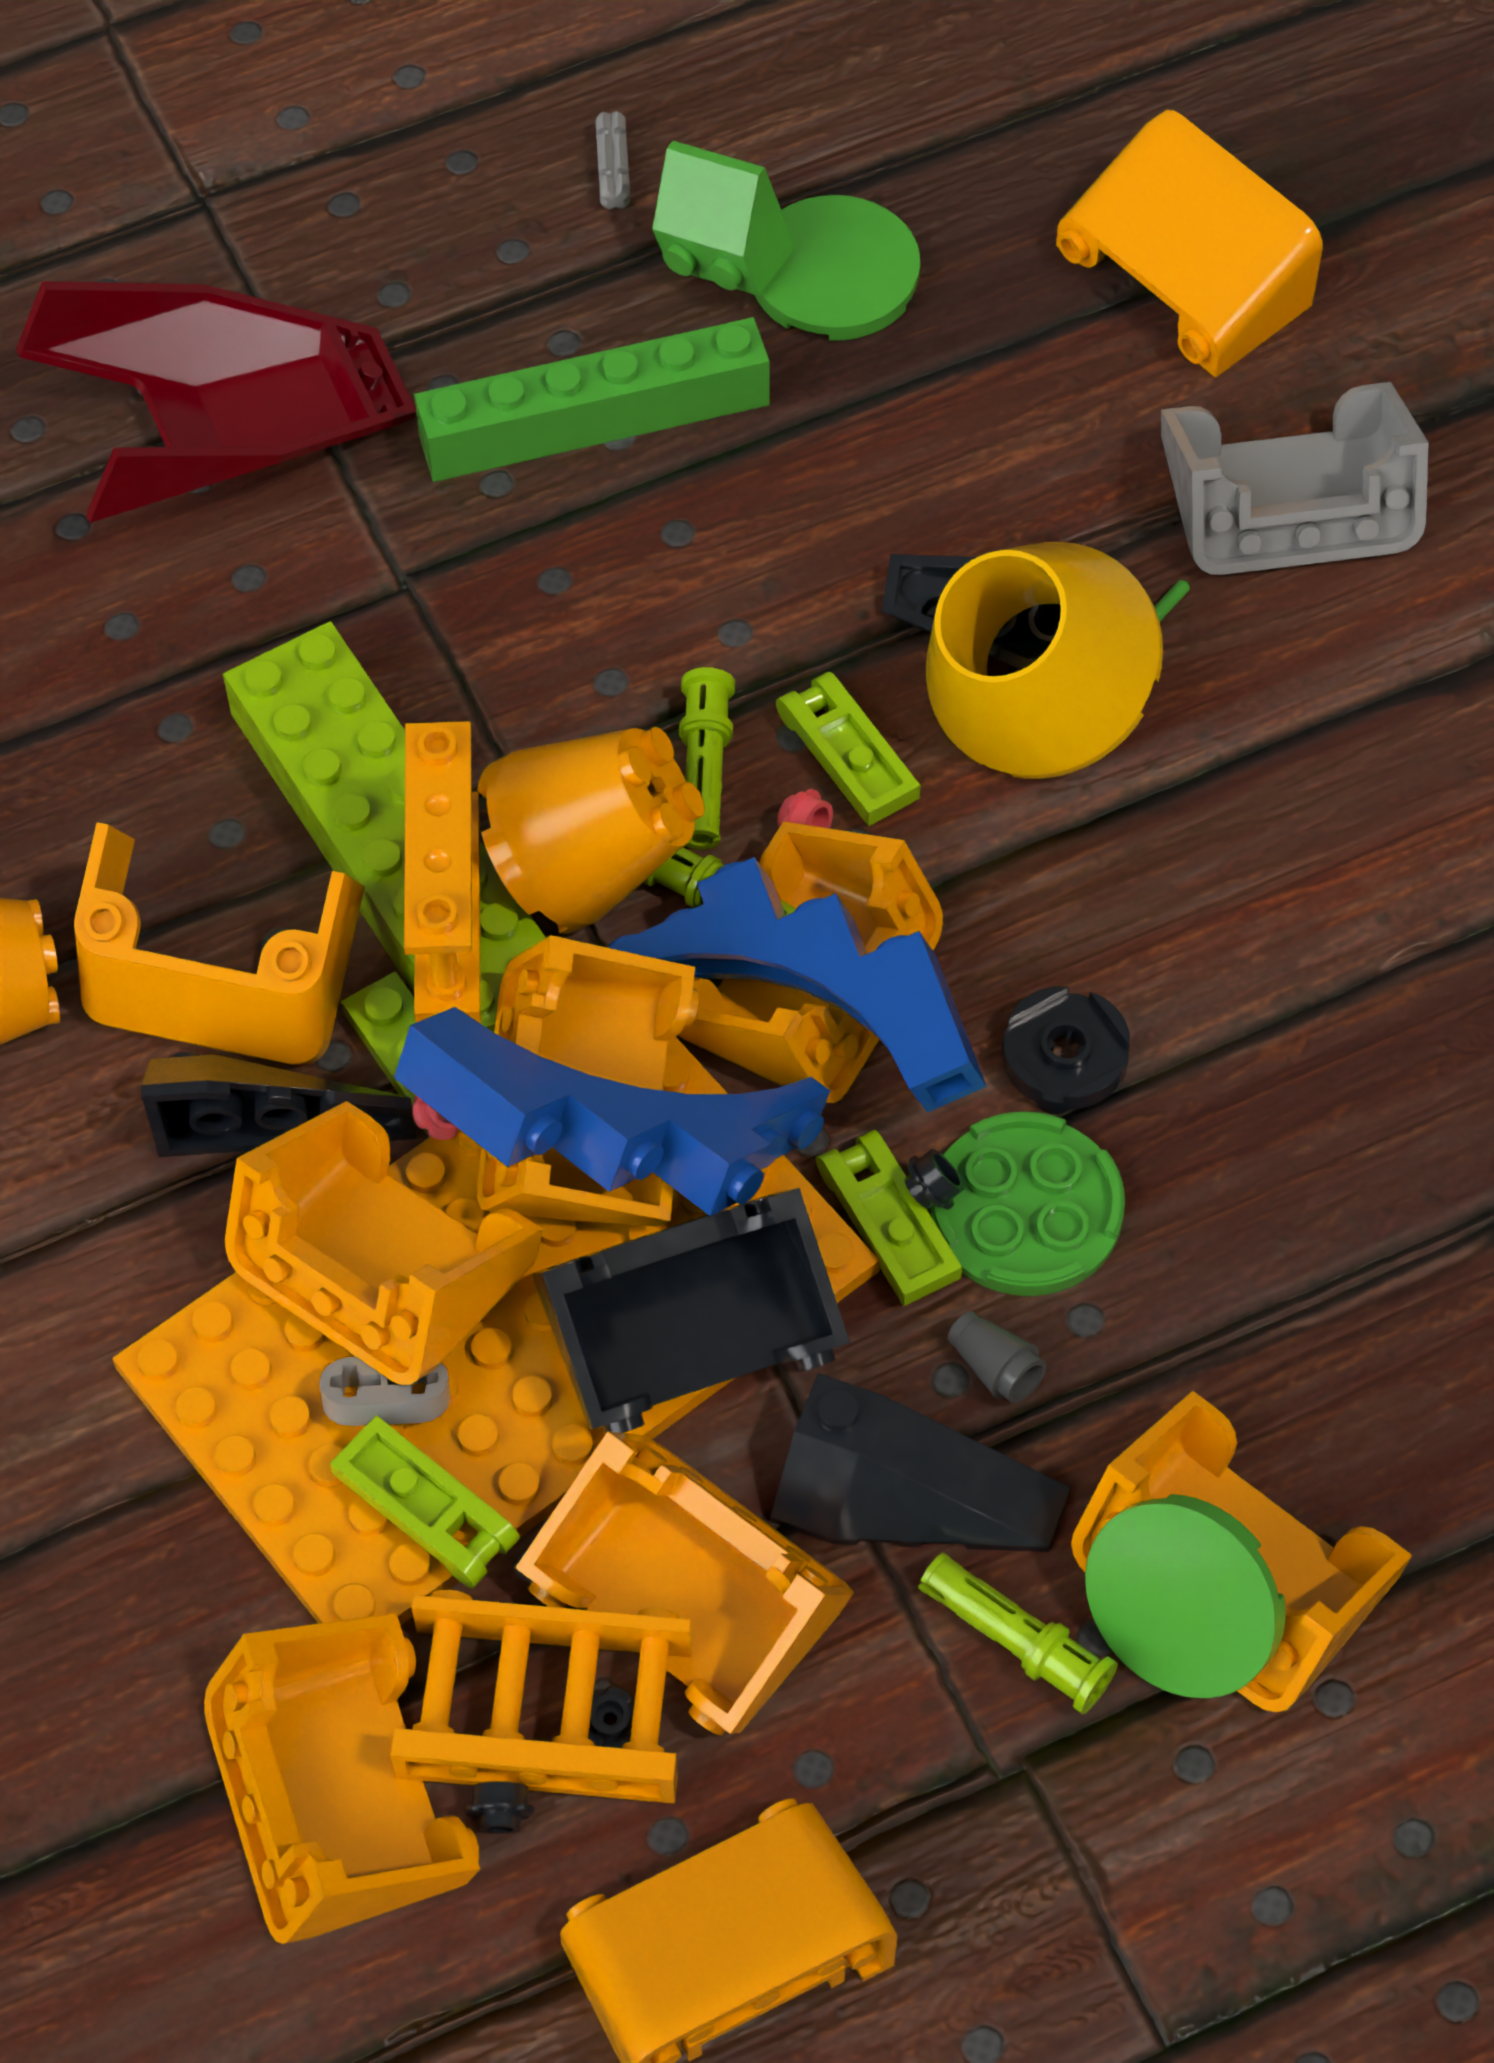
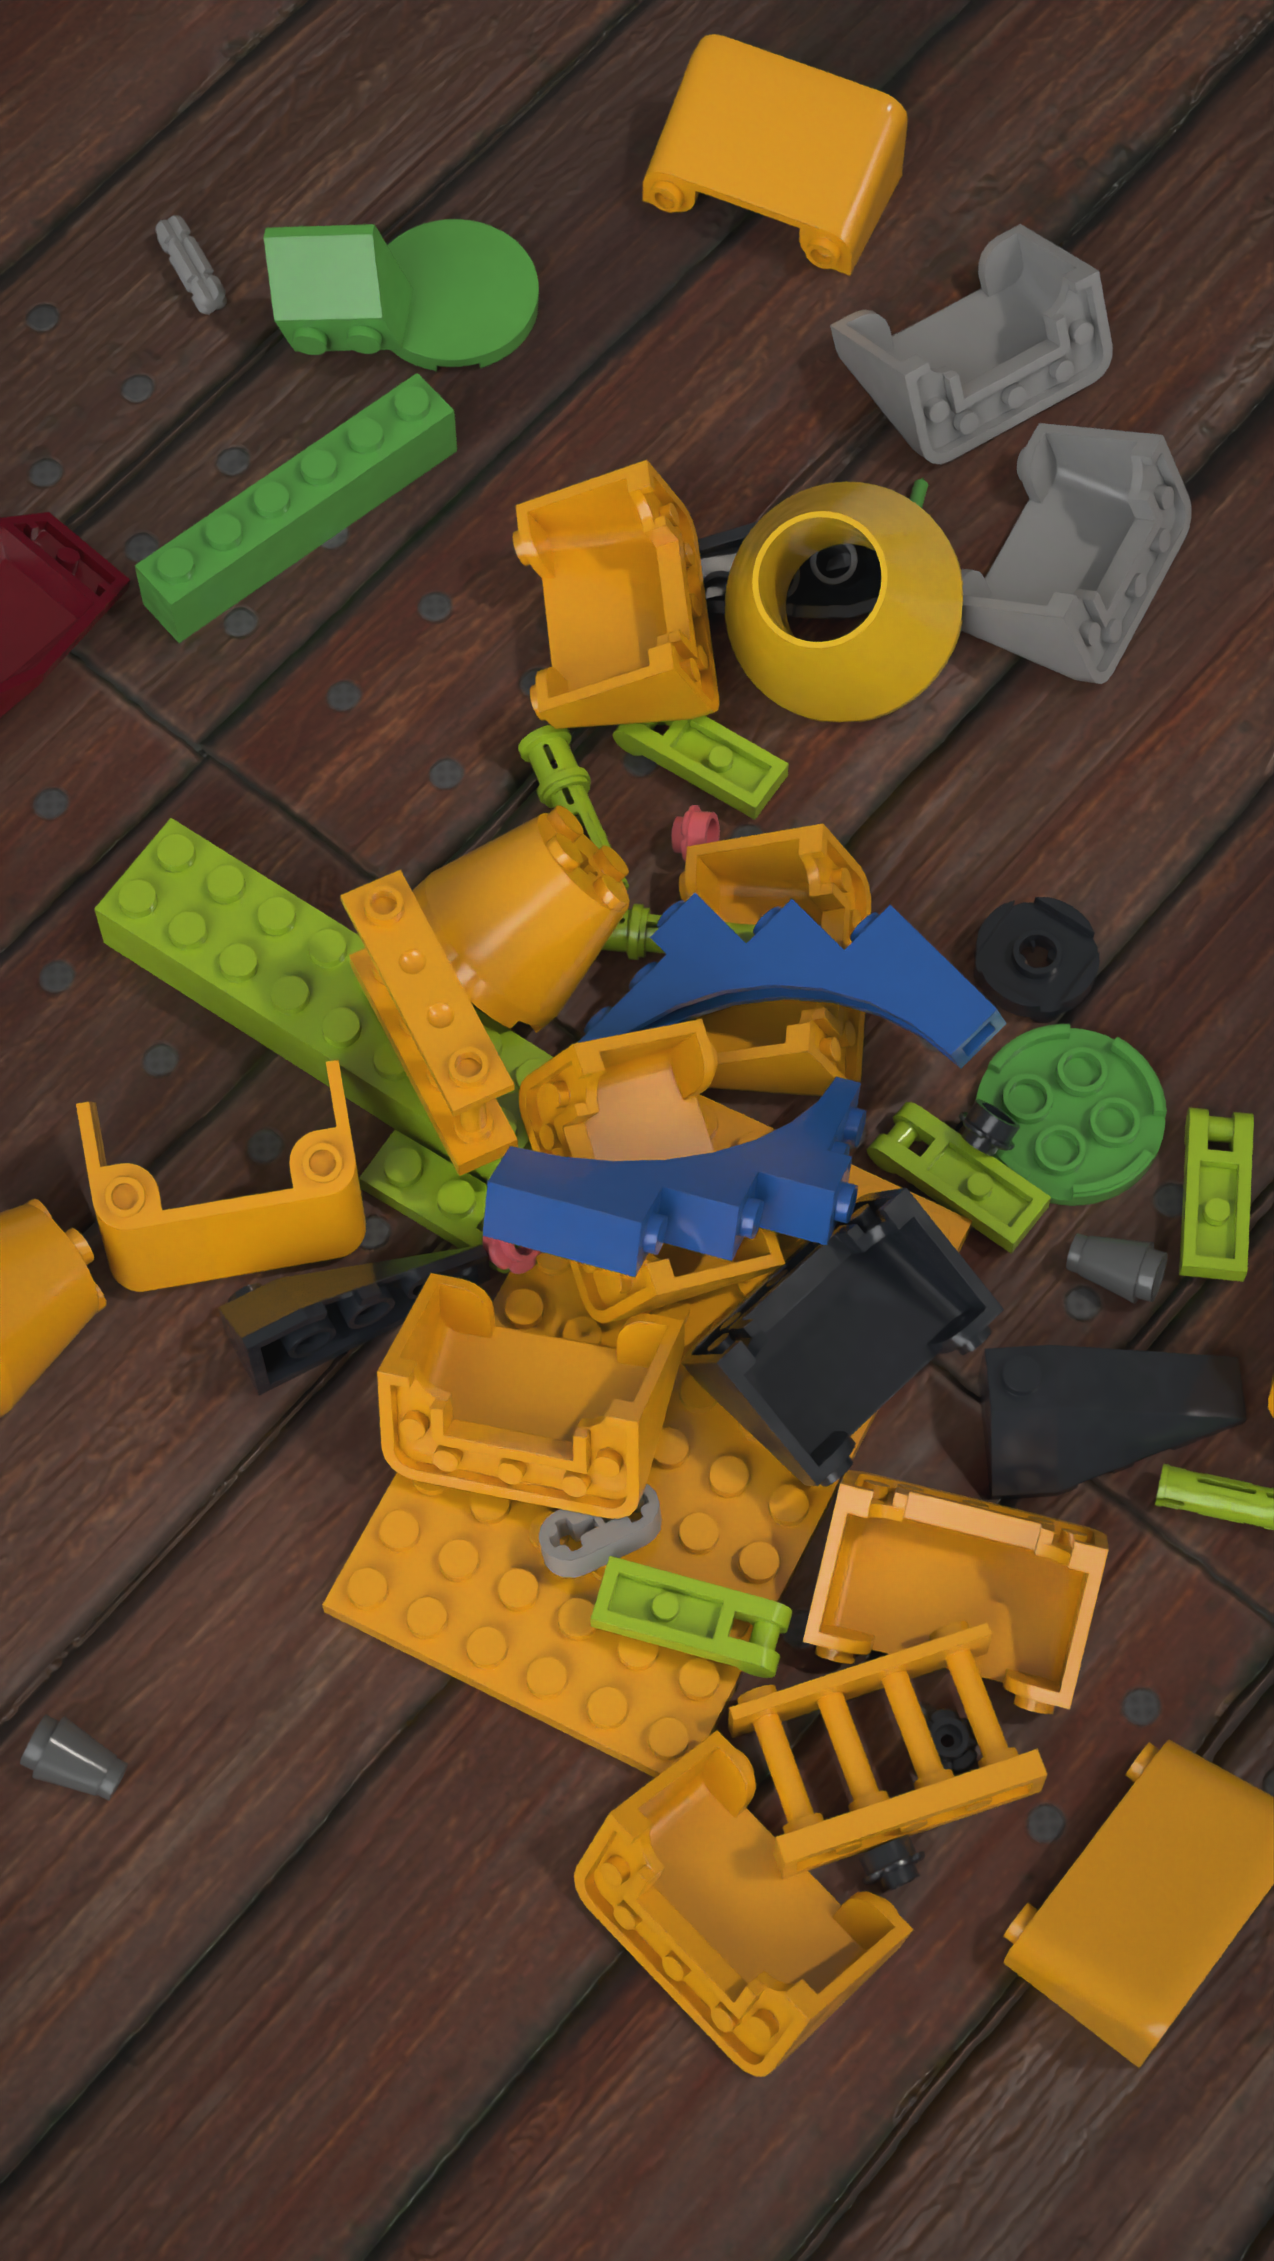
camera: 25 degrees left, 5 degrees up
none -> light orange windscreen [513,460,719,729]
none -> light grey windscreen [961,423,1191,684]
none -> lime plate [1179,1107,1254,1282]

